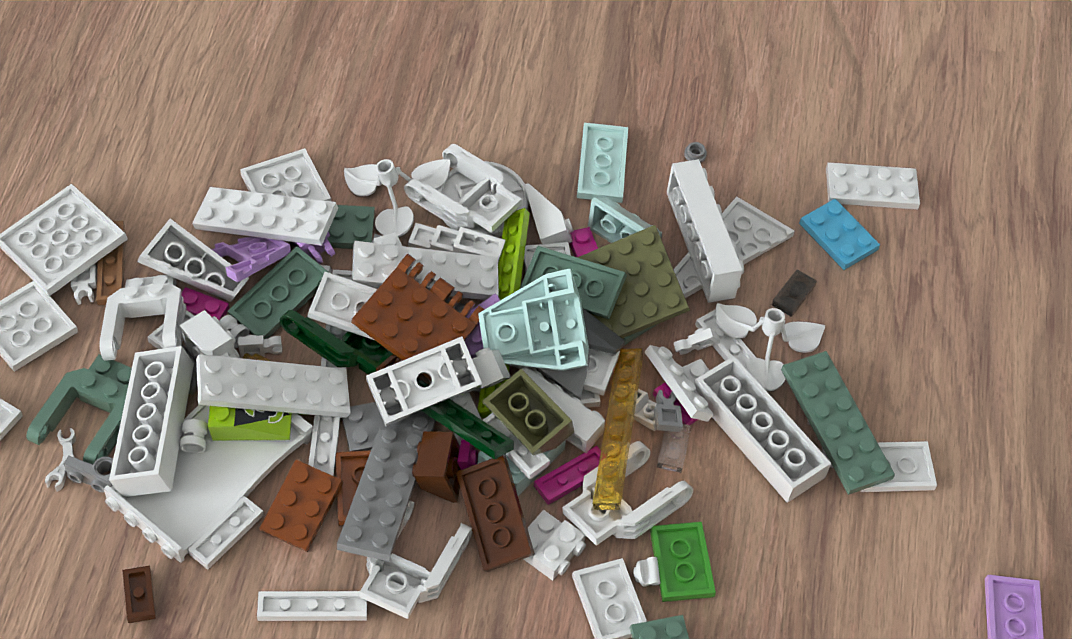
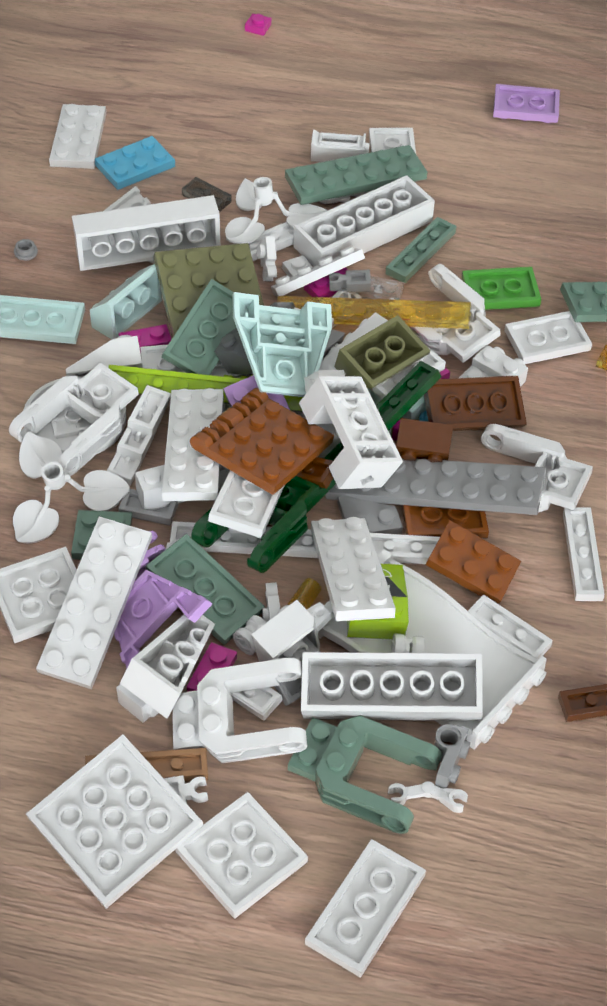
camera: 85 degrees left, 5 degrees down
white plate [633,557,660,587] -> none
none -> white window [311,130,370,162]
none -> sand green plate [385,217,457,284]

